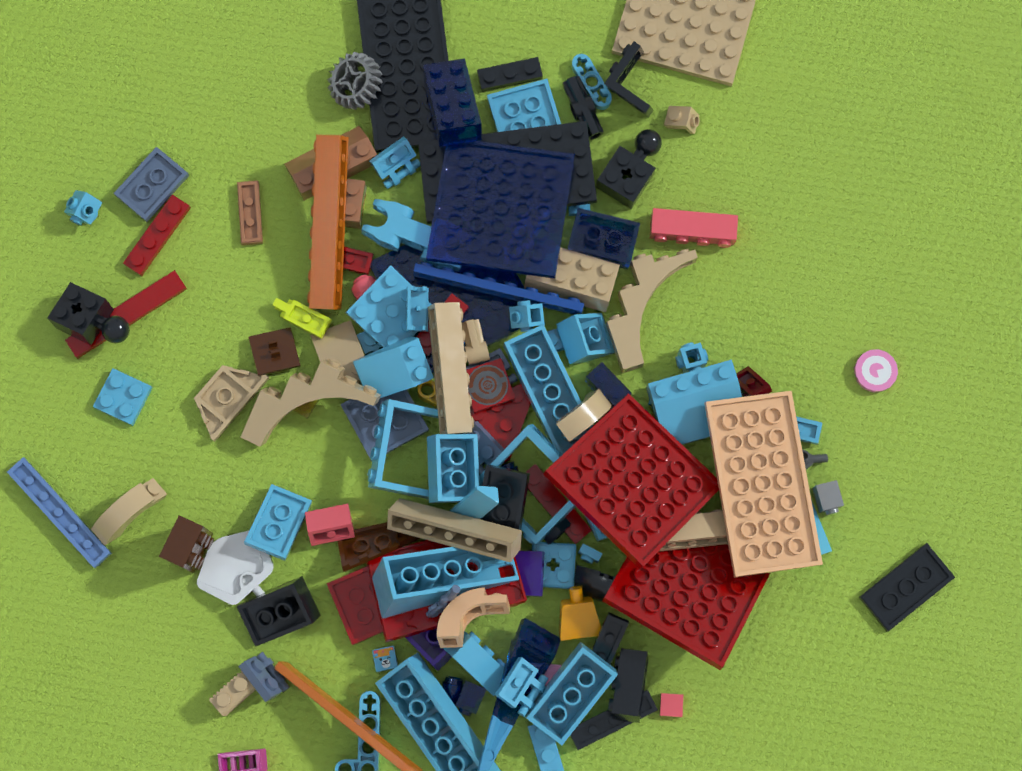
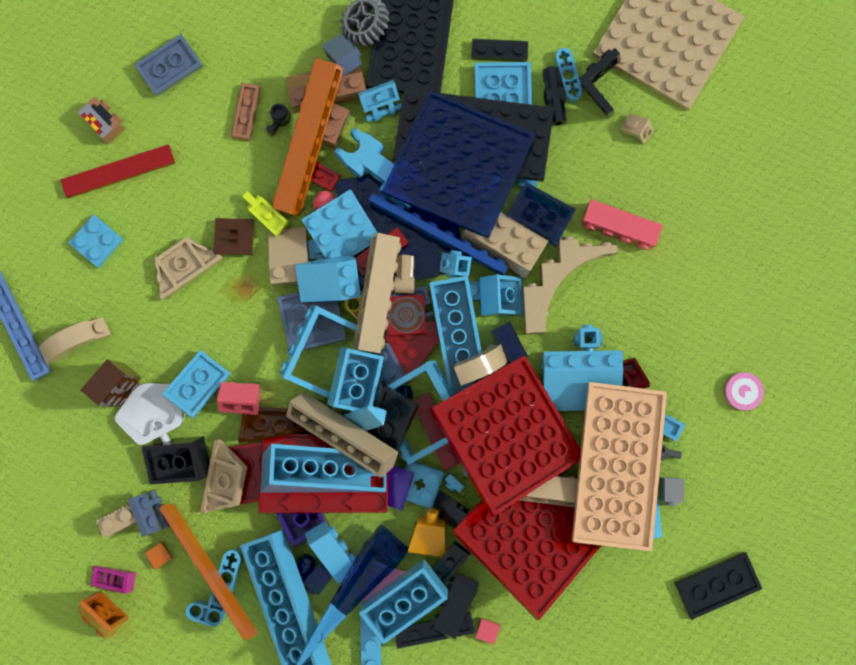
camera: 15 degrees right, 5 degrees up
black brick [47,282,130,345] -> none
medium azure brick [64,190,102,226] -> none
red plate [123,195,191,277] -> none
tan arch [241,358,381,447] -> none
medium azure tile [372,645,398,672] -> none
medium azure hinge [406,286,429,332] -> none
clear blue brick [423,58,482,147] -> none
sand blue animal [426,585,460,618] -> none
light nougat arch [437,587,510,648] -> none
medium azure plate [495,657,548,717] -> none
black tile [544,518,571,544] -> none
black brick [596,129,662,209] -> none
none -> brick [78,97,125,144]
none -> orange tile [145,542,173,570]
none -> tan wing [200,439,247,513]
none -> black piece [266,103,290,136]
none -> sand blue brick [322,34,362,76]

